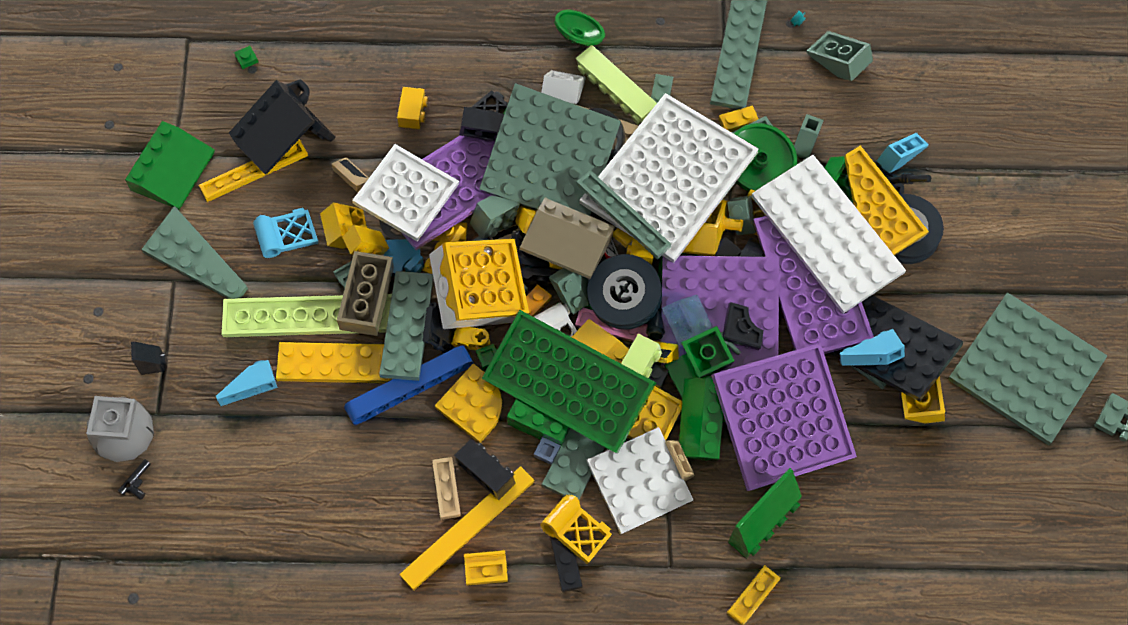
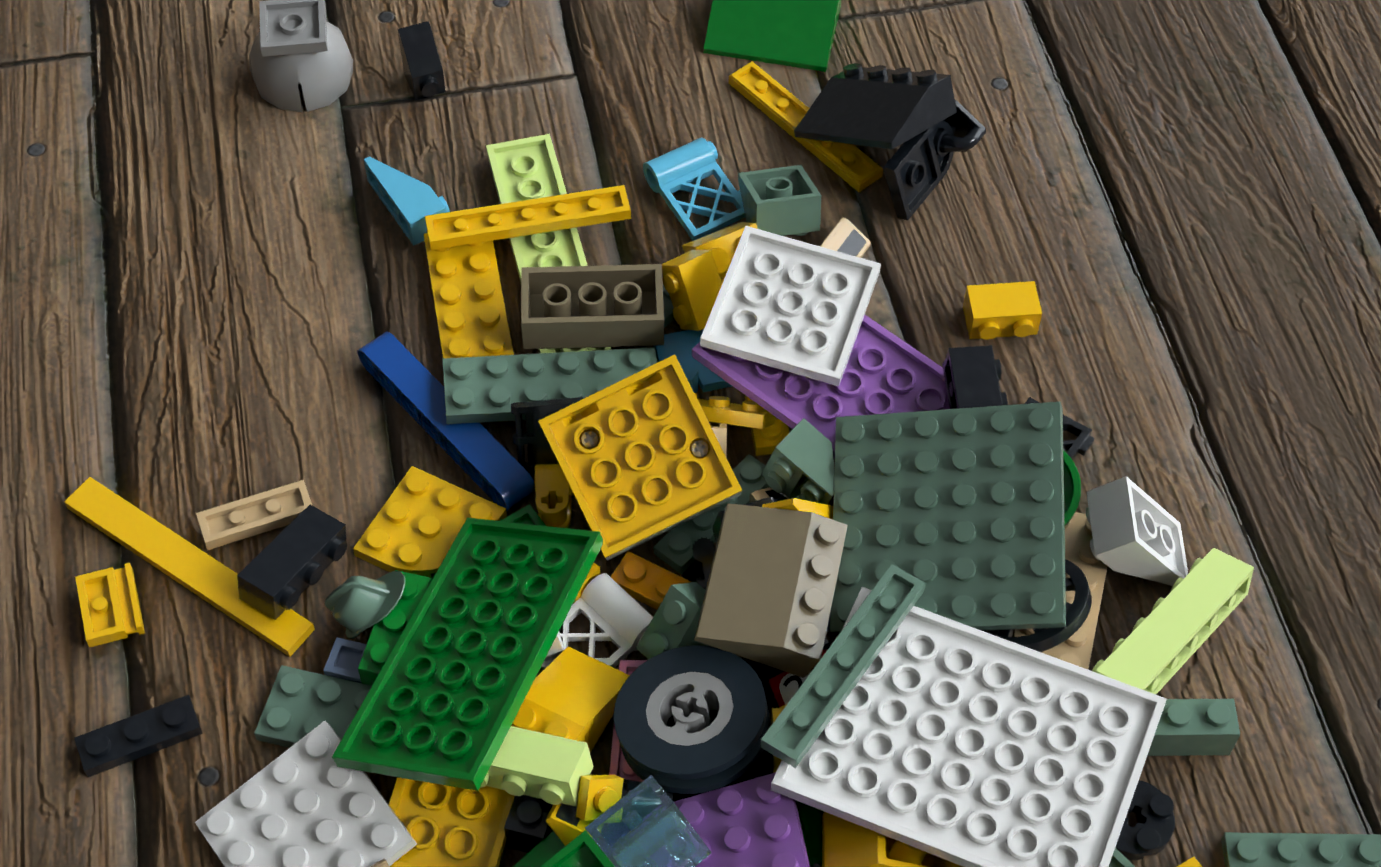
camera: 80 degrees right, 10 degrees down
black hose [117,459,151,500] -> none
sand green wing [141,206,248,299] -> none
green plate [234,46,258,70] -> none
yellow piece [541,495,612,564] -> none
green dish [554,10,605,46] -> none
none -> sand green piece [325,571,405,639]
none -> yellow plate [425,185,631,250]
none -> yellow plate [576,775,624,821]
none -> sand green slope [738,165,822,236]

